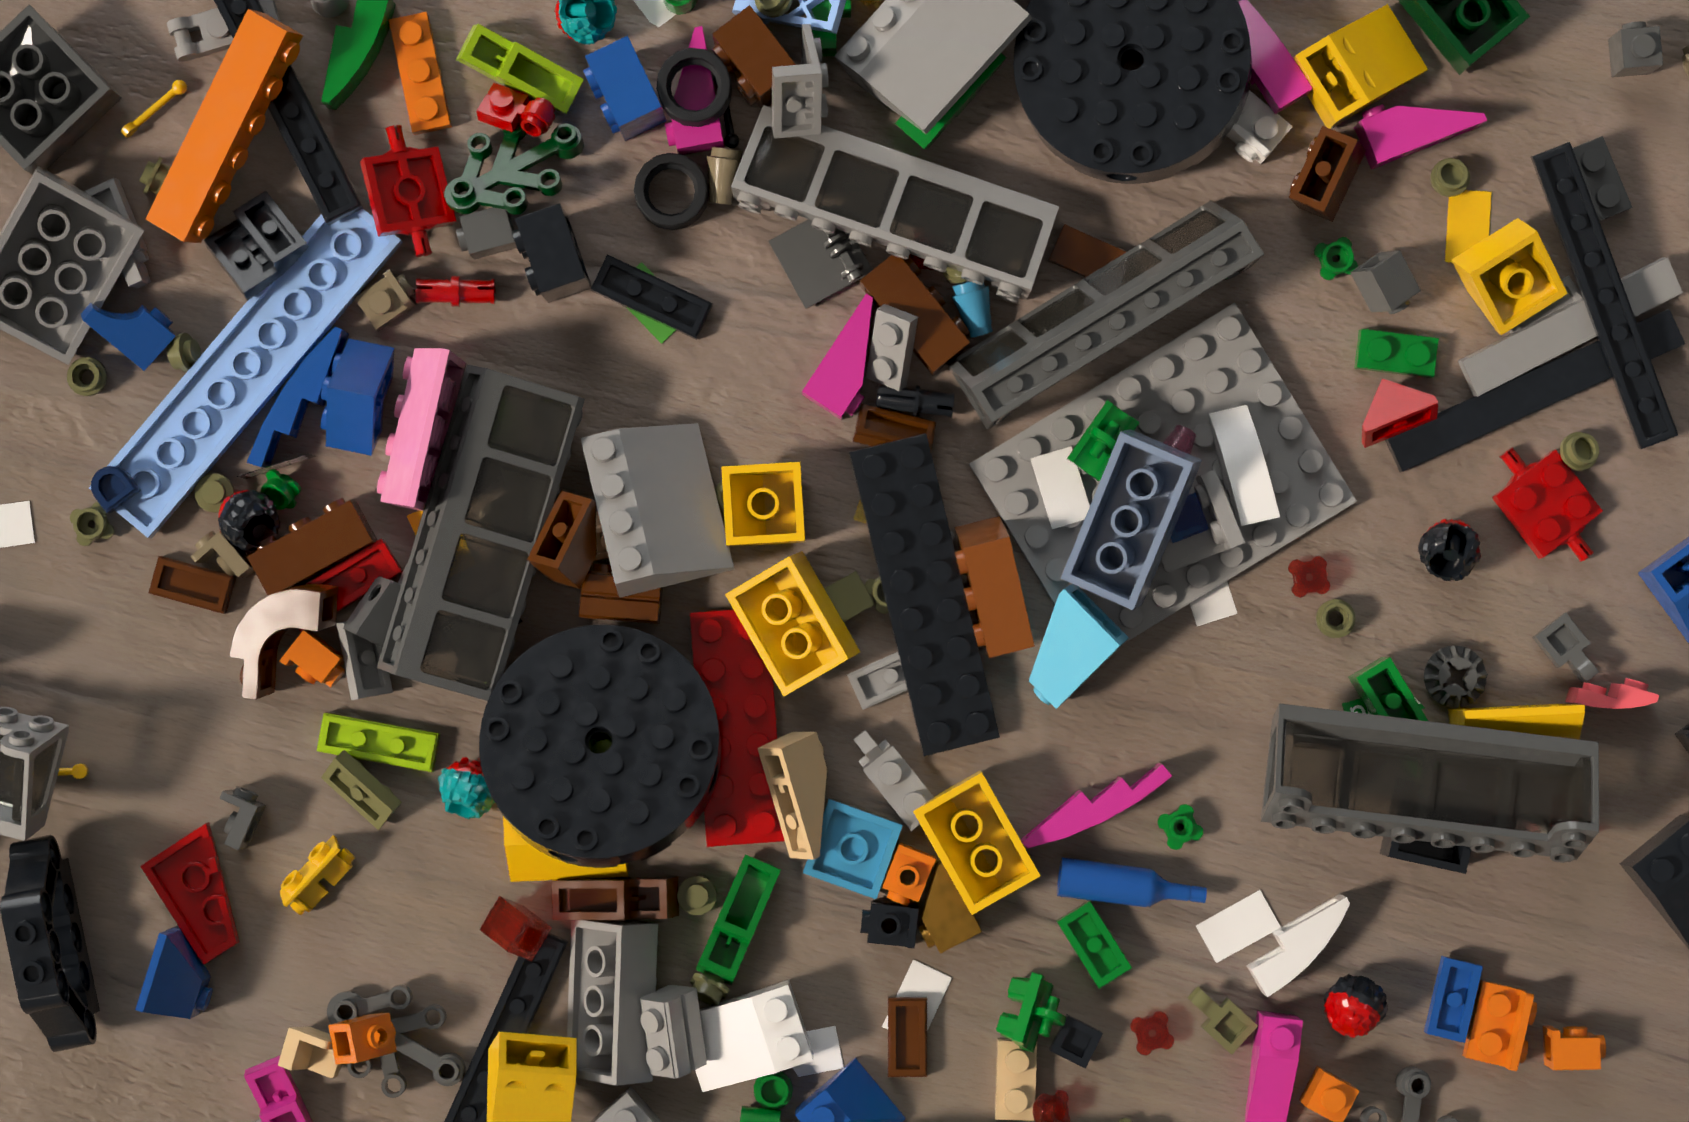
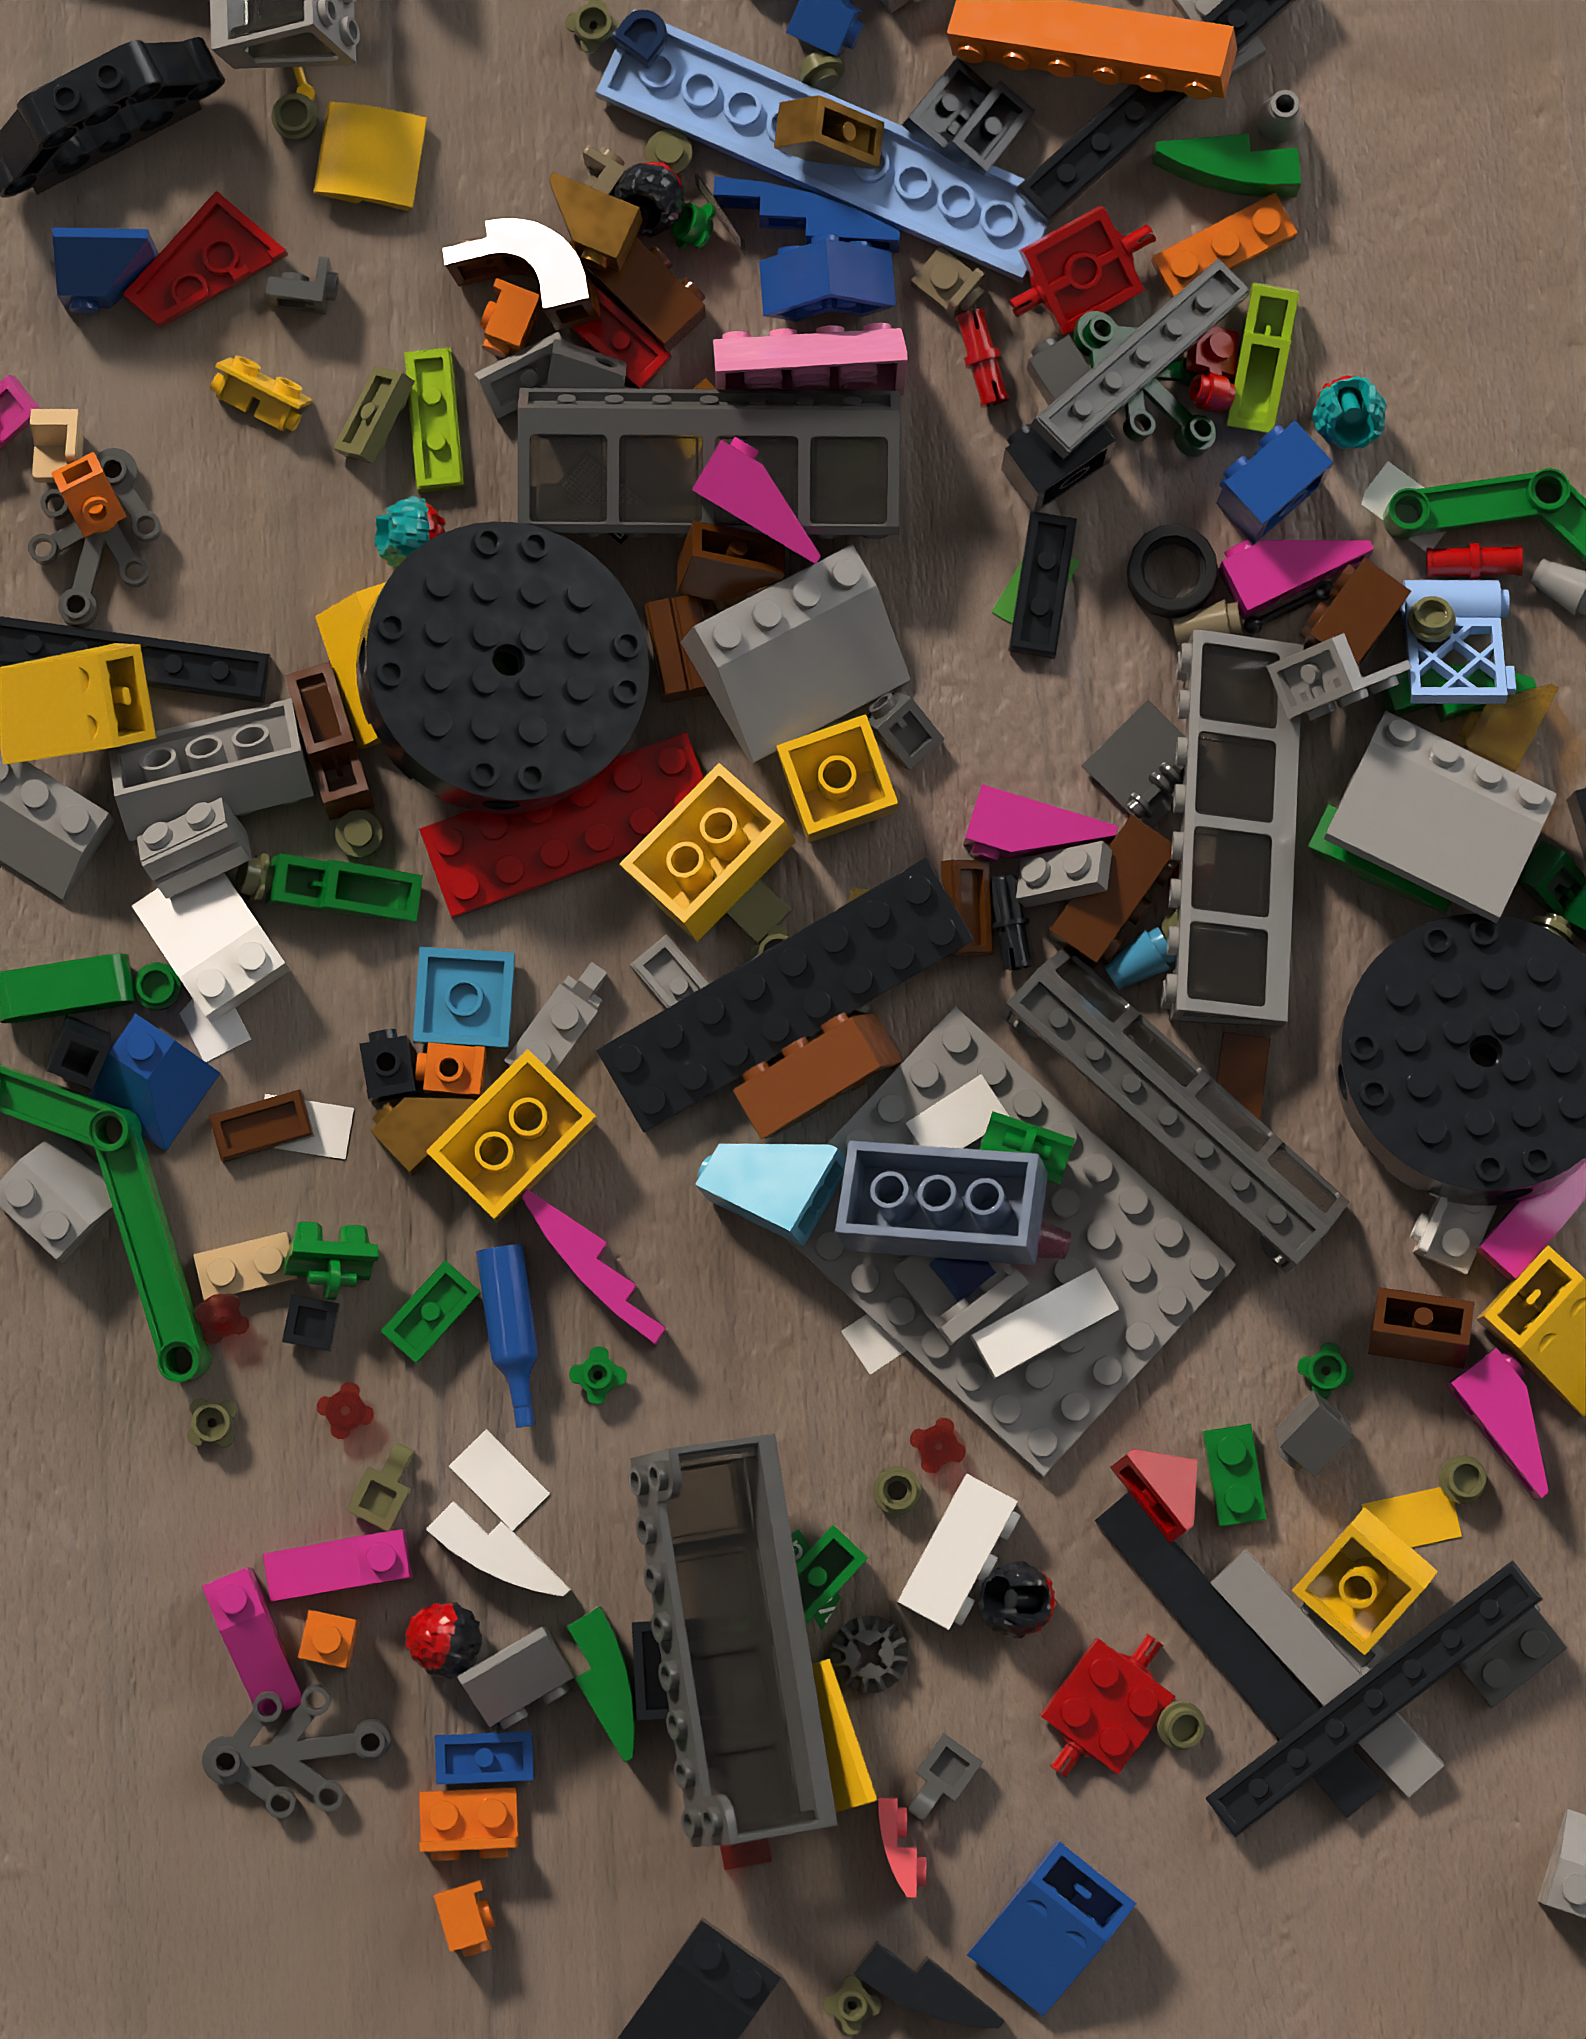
camera: 70 degrees right, 5 degrees down
reddish brown tile [148,556,236,614] -> none
clear red brick [479,896,552,961] -> none
black tyre [656,48,732,127] -> none
tan slope [758,732,827,860] -> none
none -> olive plate [271,93,318,140]
none -> yellow slope [313,101,427,211]
none -> light grey slope [457,1626,575,1730]
none -> pearl gold slope [549,172,643,271]
none -> green slope [567,1606,636,1763]
none -> dark pink slope [692,437,821,564]
none -> pearl gold slope [774,95,885,169]
none -> dark grey bracket [867,691,944,770]
none -> white brick [897,1474,1021,1630]
none -> dark grey tile [1030,258,1251,459]

